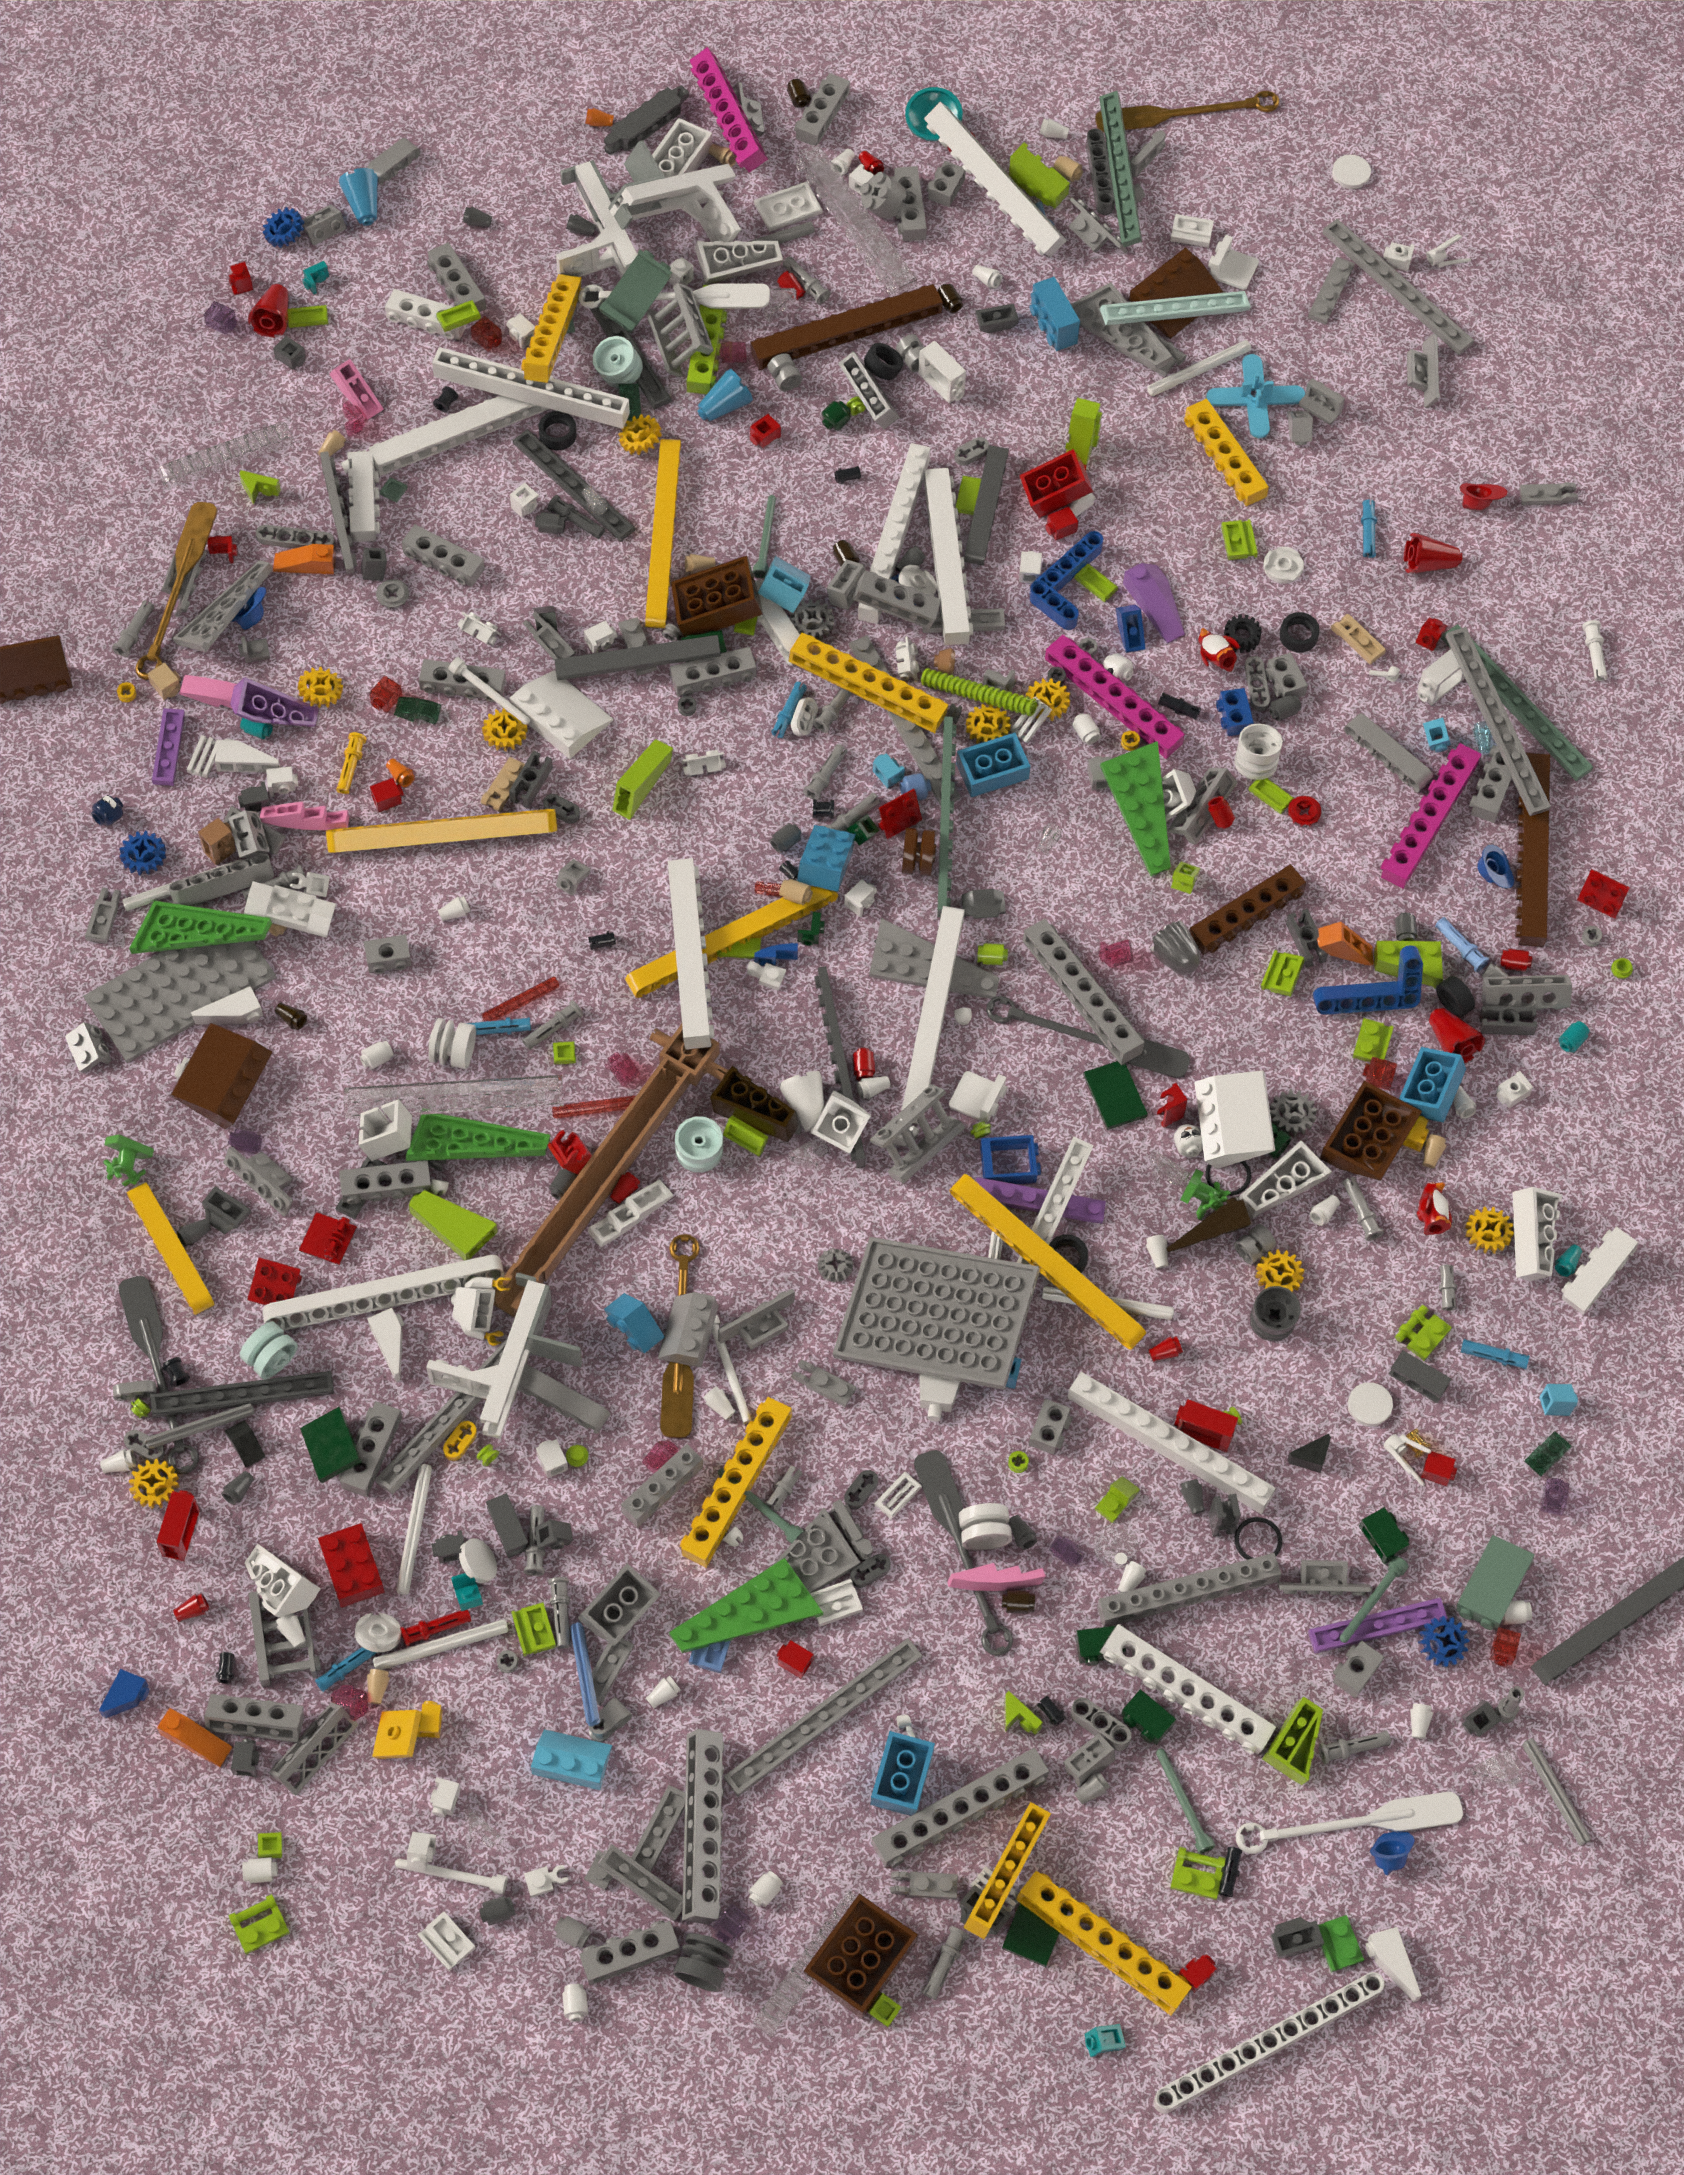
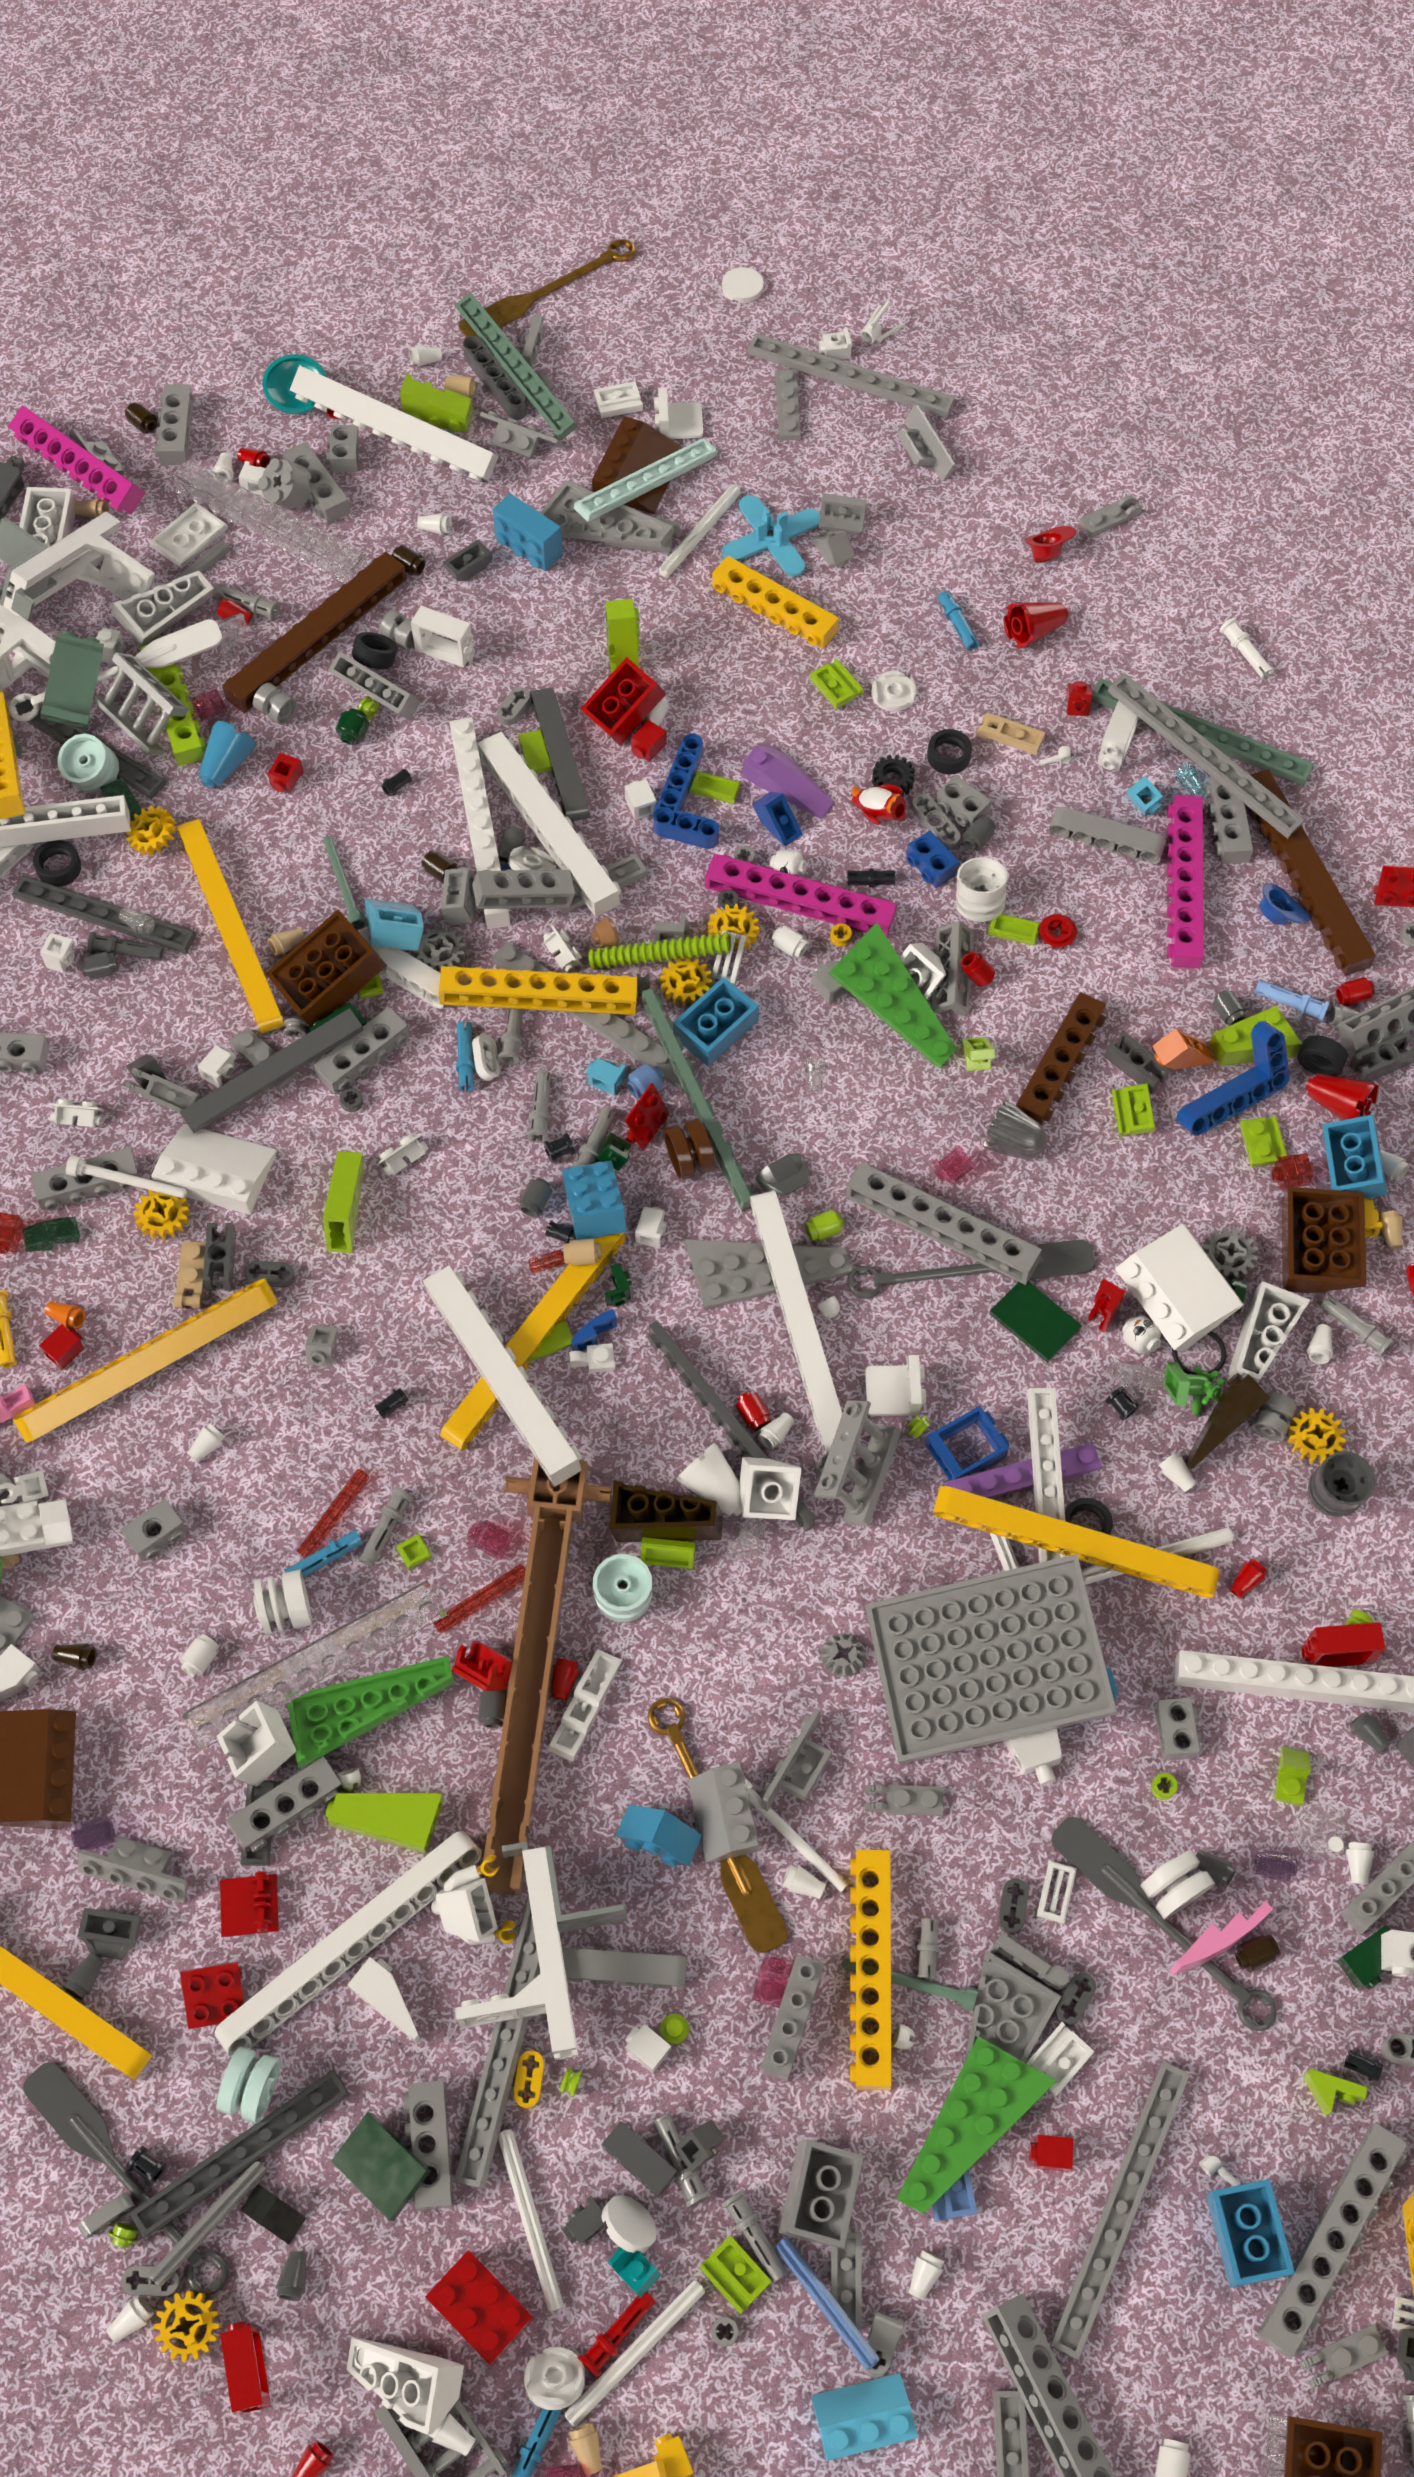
camera: 25 degrees left, 0 degrees up
none -> black bush [1105,1386,1140,1421]

